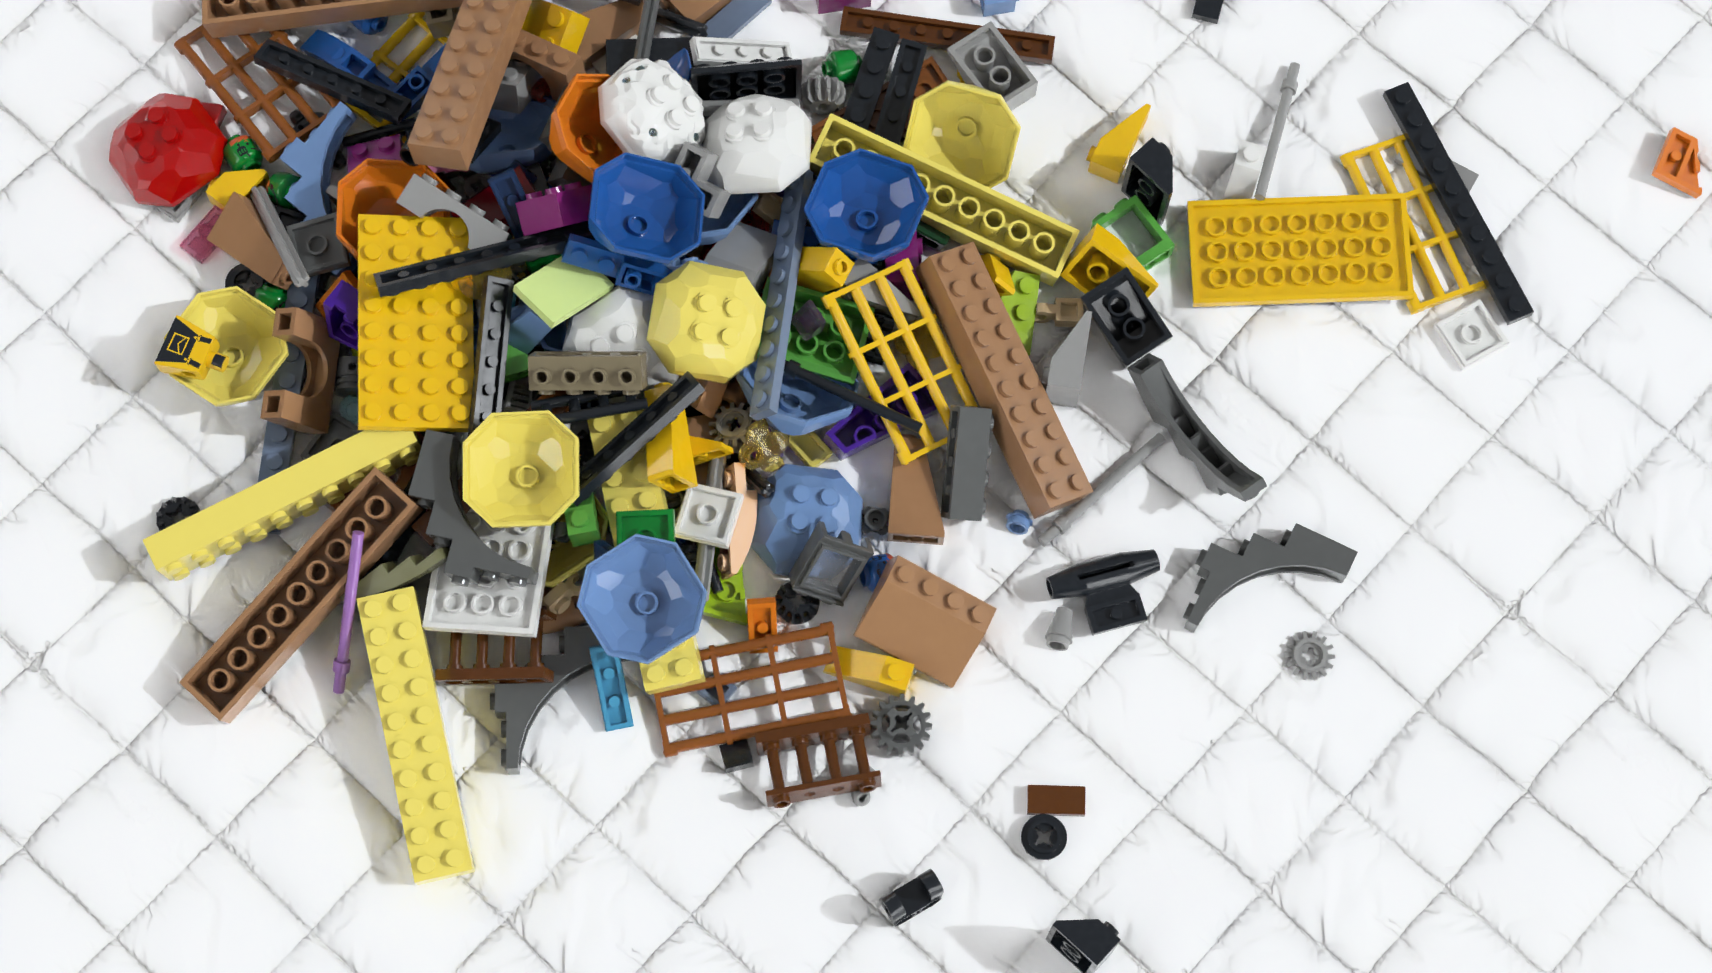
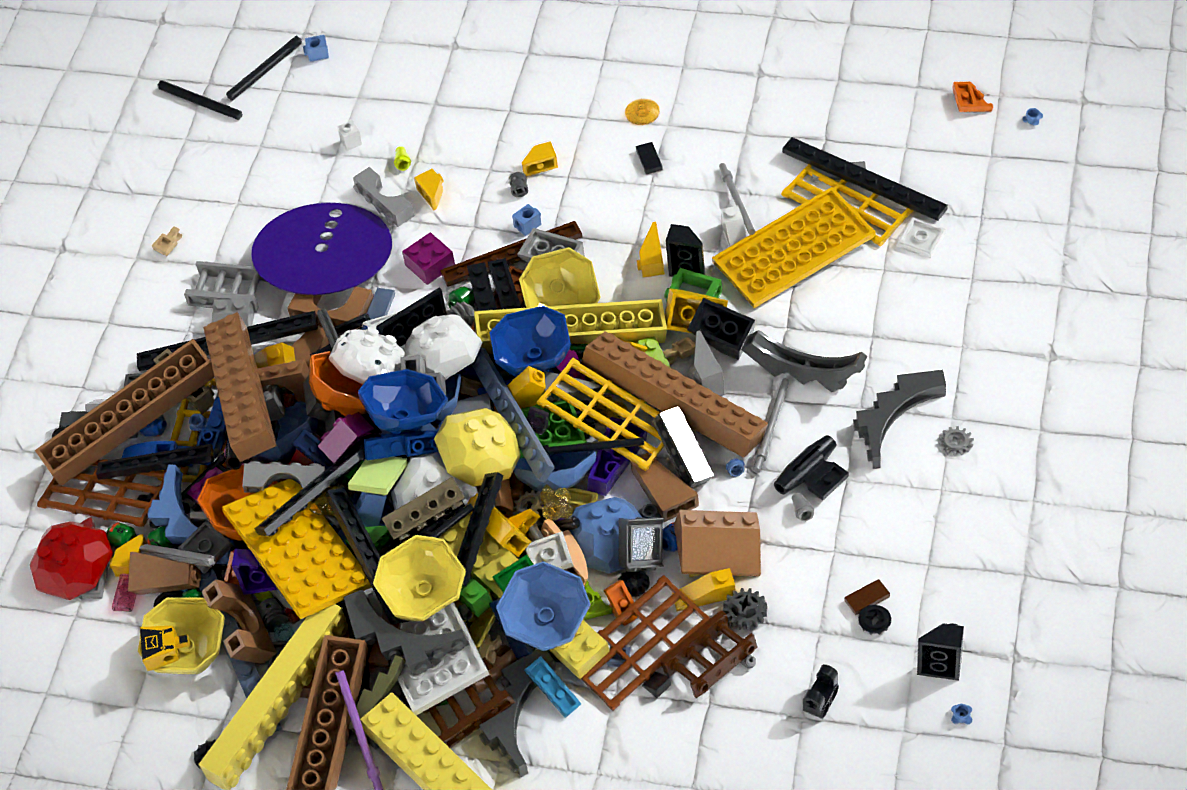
camera: 20 degrees left, 20 degrees down
none -> medium blue plate [189,414,207,431]

